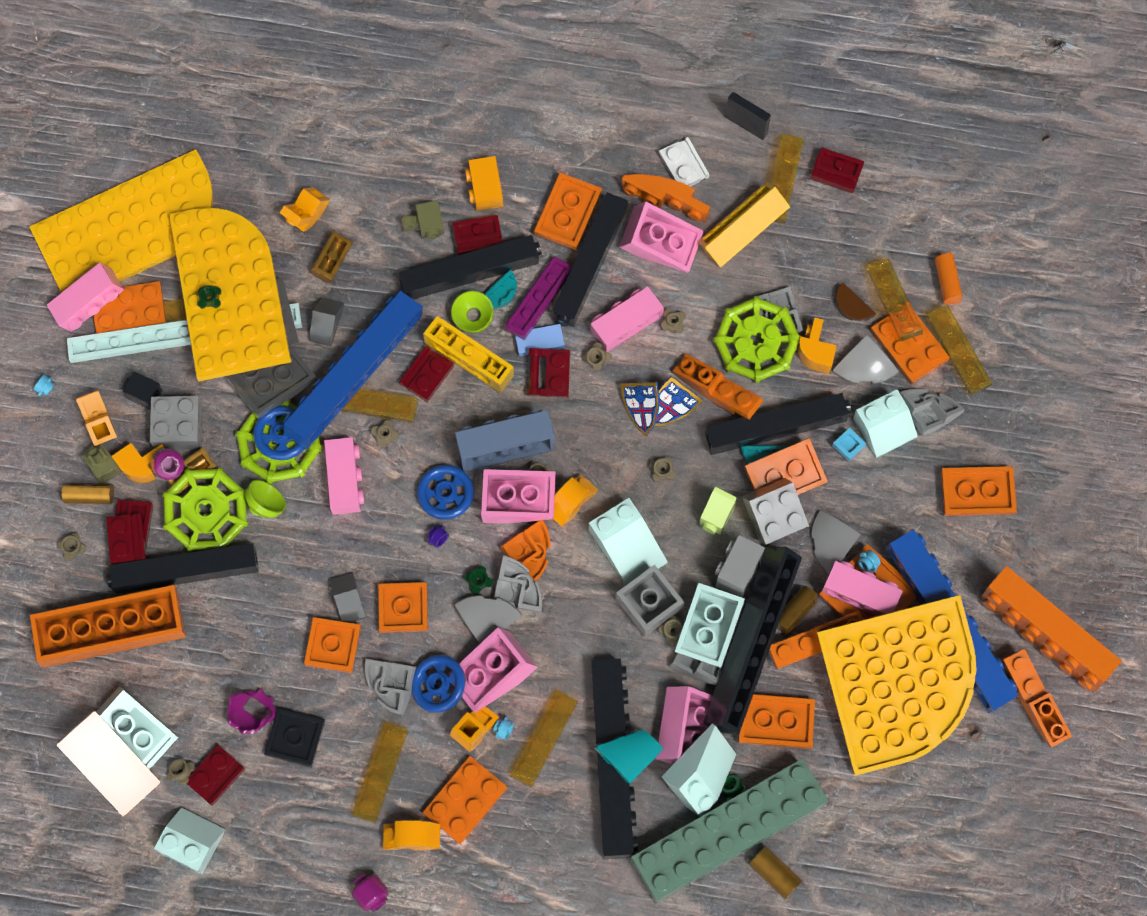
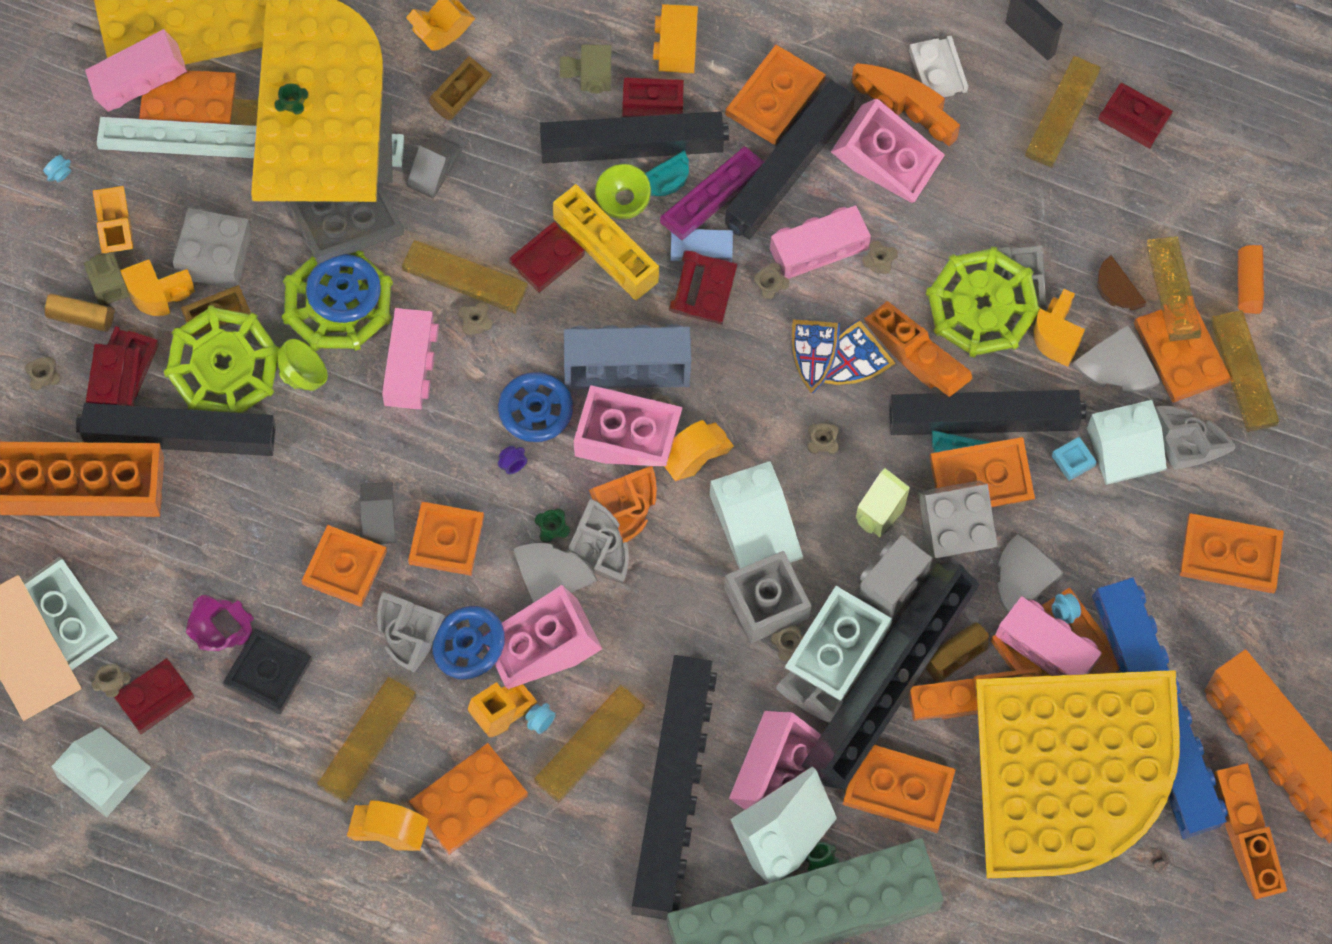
camera: 10 degrees right, 5 degrees down
black brick [123,372,163,410] -> none
magenta head [151,448,184,480] -> none
blue brick [283,291,423,450] -> none
magenta head [352,874,389,912] -> none
teal slope [594,729,664,784] -> none
yellow brick [698,182,790,267] -> none

